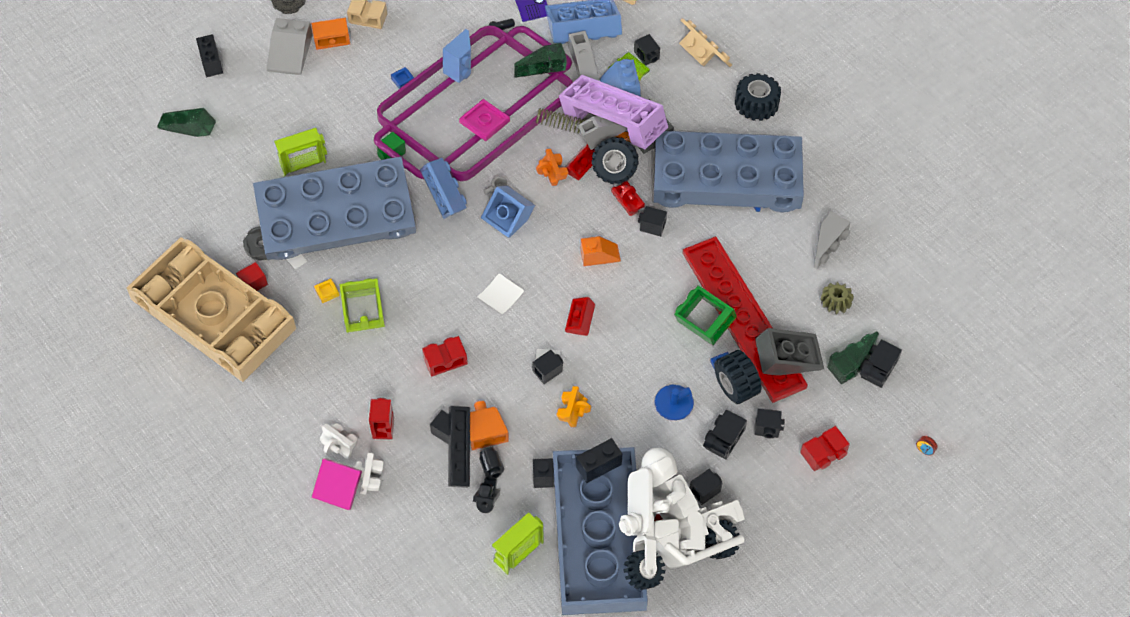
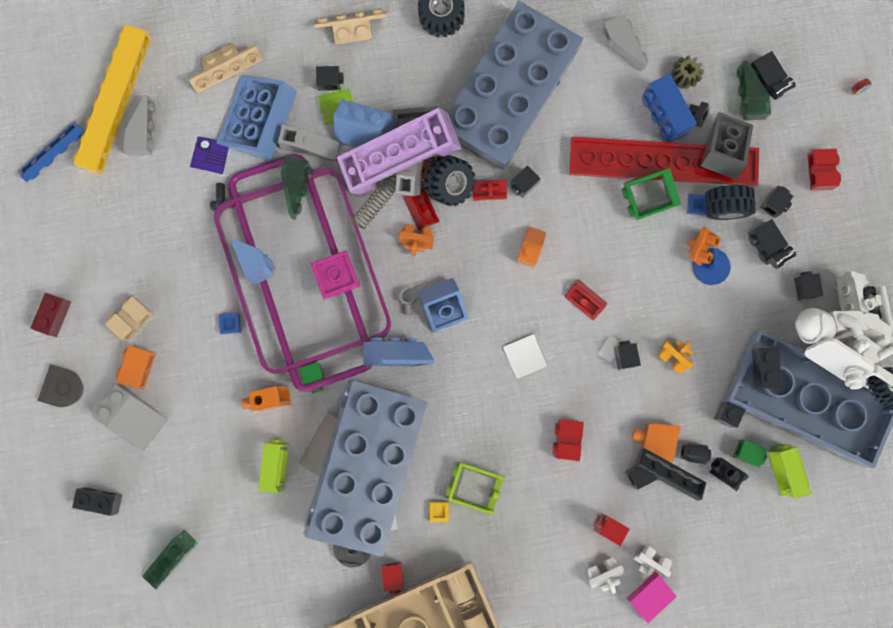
camera: 65 degrees left, 25 degrees up
none -> orange torso [242,386,292,412]
none -> blue piece [642,74,697,142]
none -> orange hips [686,227,721,266]
none -> black tile [689,101,709,128]
none -> green brick [733,440,767,467]

